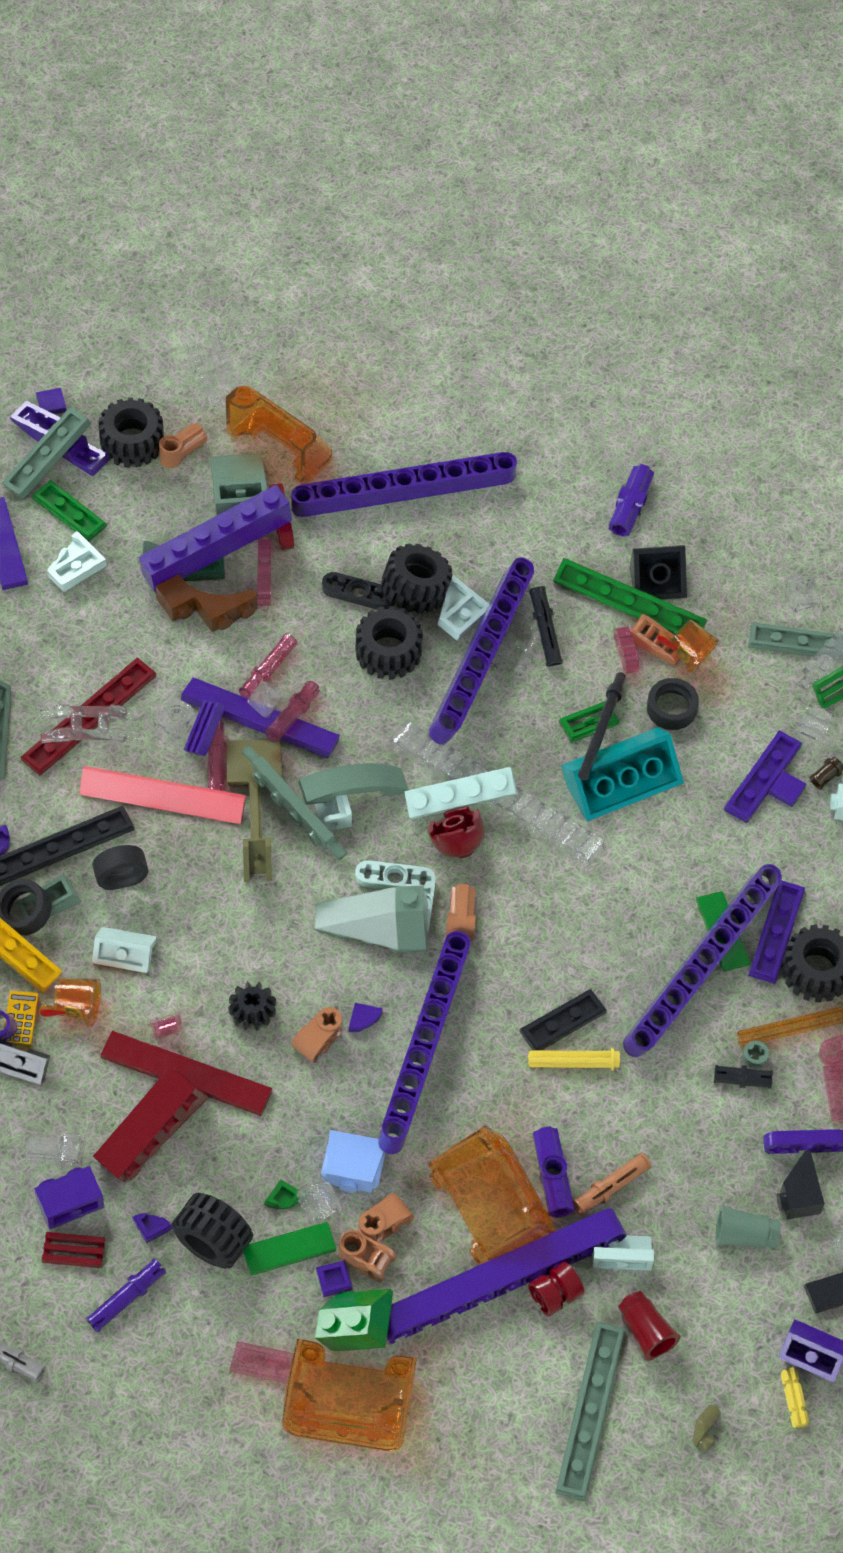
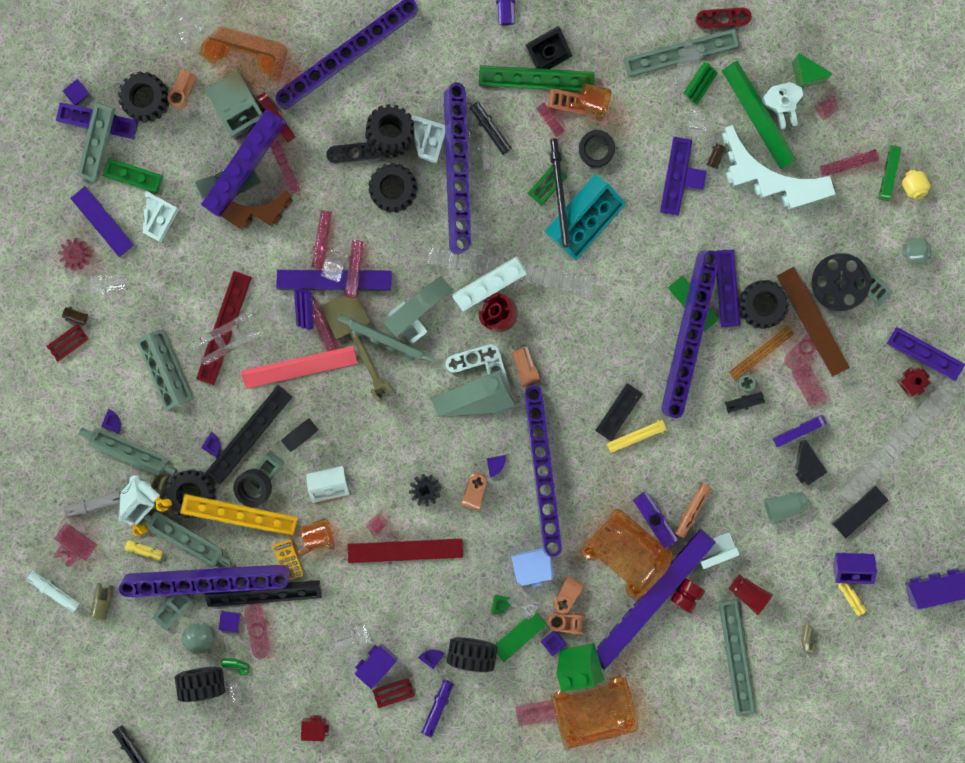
camera: 25 degrees left, 30 degrees up
dark red wedge [93,1066,209,1182] -> none

